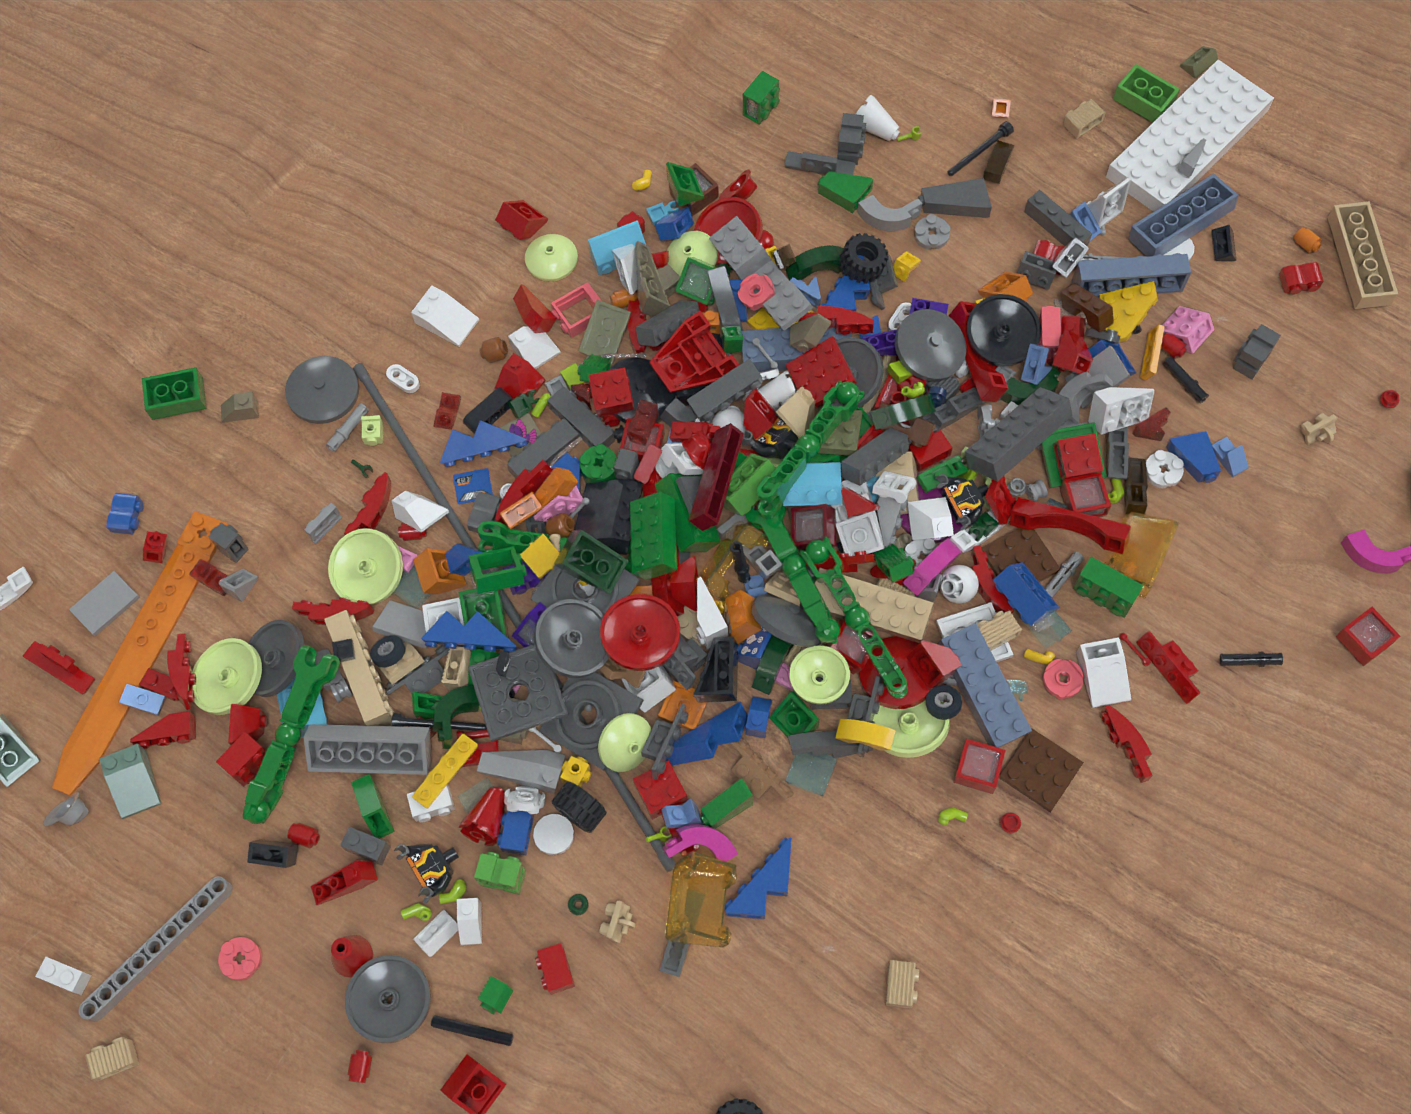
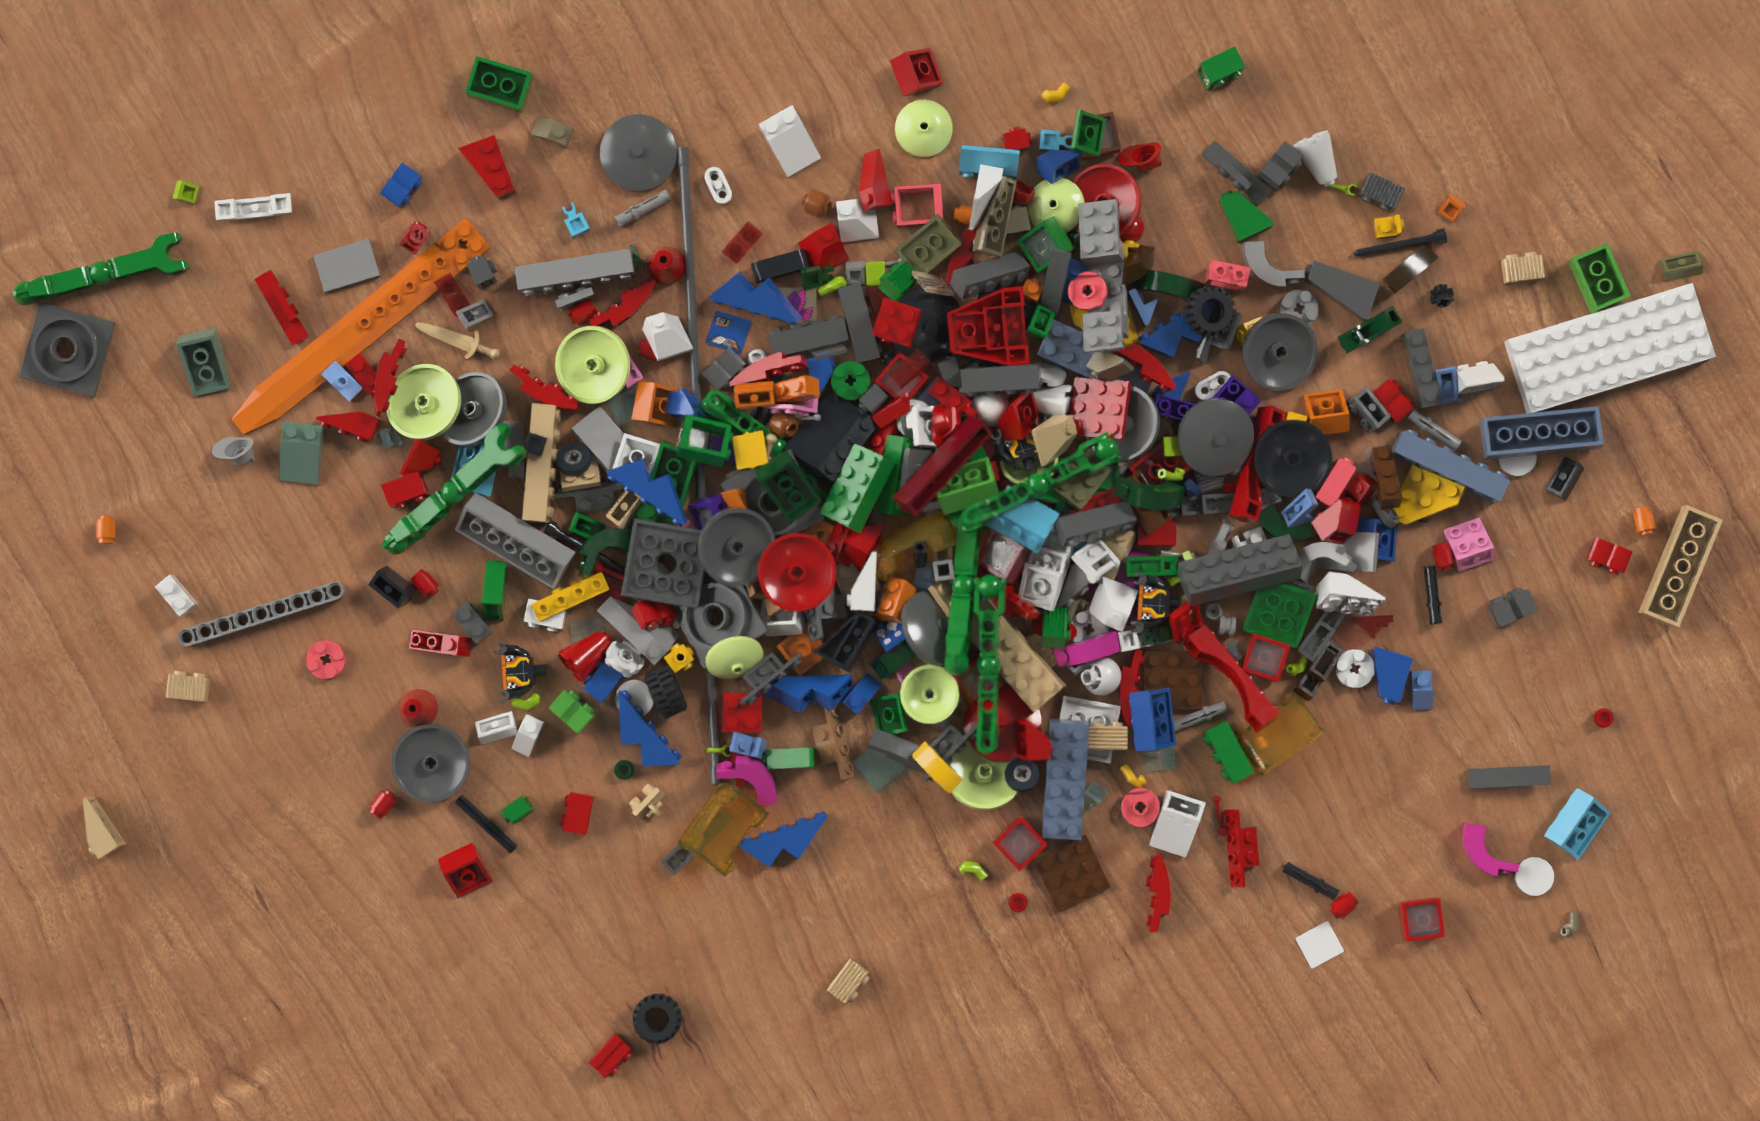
camera: 20 degrees right, 20 degrees up
yellowish green brick [361,415,383,446] -> none
lime arm [401,903,432,921] -> none
black tile [496,651,510,677] -> none
light grey hinge [753,338,778,369] -> none
red slope [841,487,880,517] -> none
light grey slope [1052,237,1089,278] -> none
red piece [1053,433,1103,481] -> none
light orange tile [1140,324,1165,380] -> none
light grey slope [1178,138,1206,178] -> none
tan hips [1301,413,1338,445] -> none
none -> clear light blue tile [376,427,402,449]
none -> tan sword [415,323,500,361]
none -> red wedge [458,135,516,199]
none -> light grey brick [514,249,636,297]
none -> medium azure plate [563,203,590,239]
none -> red brick [568,299,598,326]
none -> blue slope [618,689,682,766]
none -> red brick [631,600,678,631]
none -> red cone [647,246,685,285]
none -> orange slope [722,489,748,509]
none -> coral window [1204,260,1250,292]
none -> dark grey dish [1242,313,1318,391]
none -> white sticker [1296,921,1344,969]
none -> red brick [1329,891,1359,920]
none -> dark green arch [1338,306,1402,354]
none -> dark grey brick [1359,172,1405,212]
none -> yellow bracket [1374,215,1404,239]
none -> black gear [1430,284,1454,308]
none -> dark grey slope [1468,765,1551,788]

